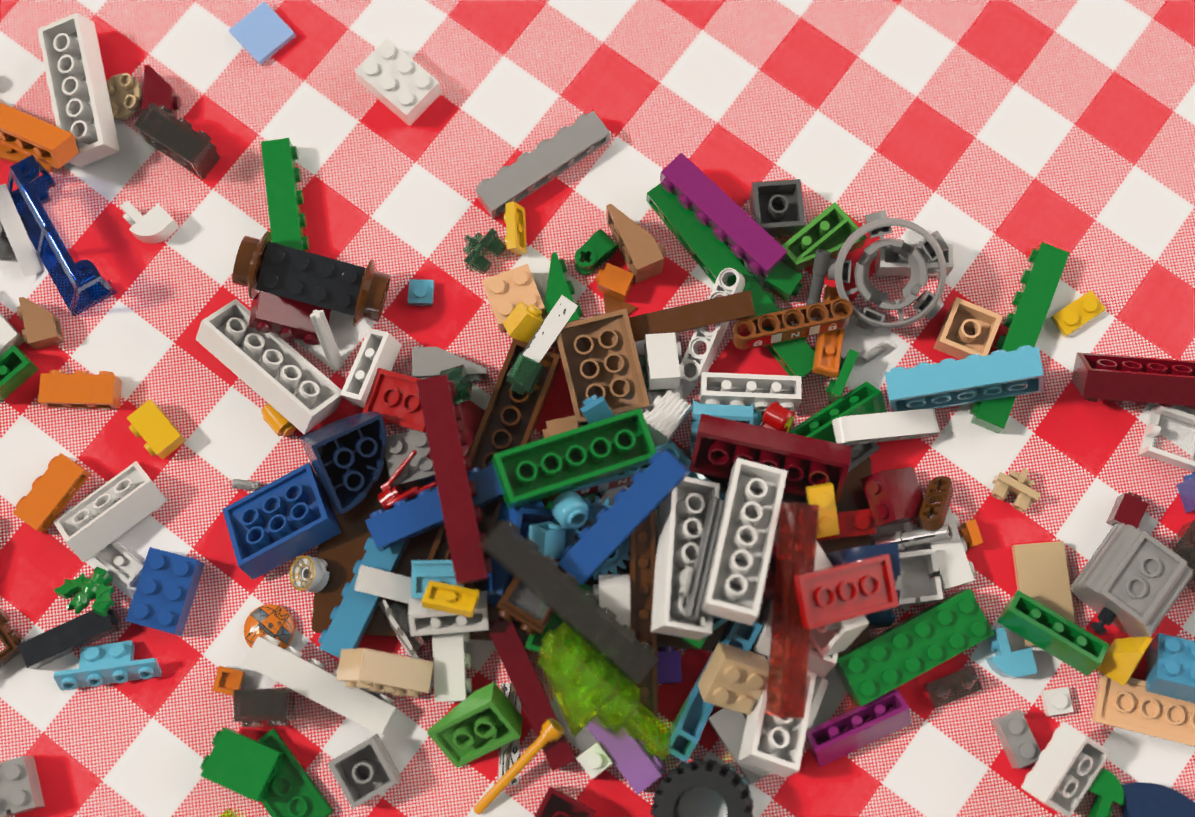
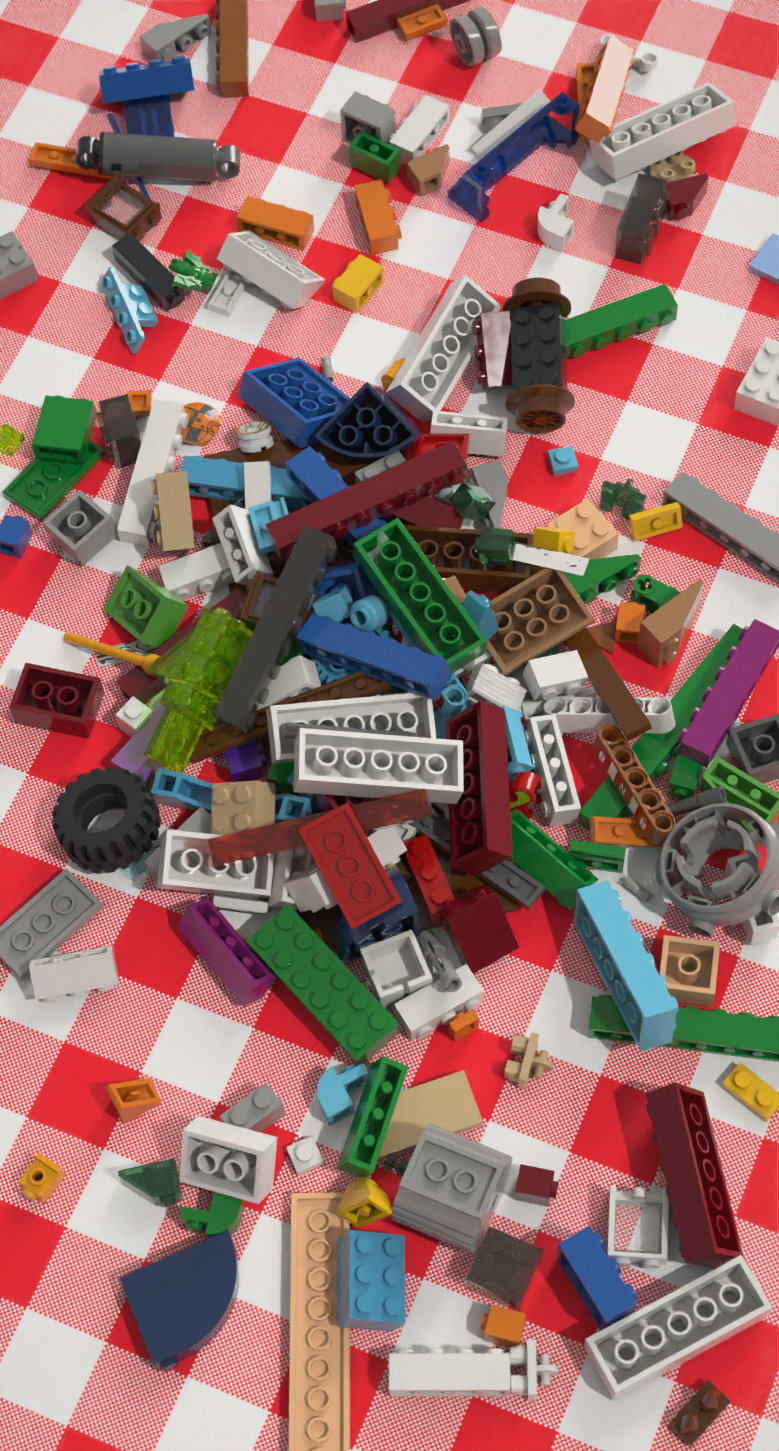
camera: 80 degrees right, 15 degrees down
blue brick [126,547,205,636] -> none
white axle [310,309,344,370] -> none
red plant [378,450,437,511] -> none
yellow plate [421,580,480,618] -> none
white piece [679,561,695,602] -> none
yellow plate [806,483,840,539] -> none
white beam [832,408,940,445] -> none
reddish brown beam [919,476,954,531] -> none
clear smoke tile [924,665,983,709] -> none

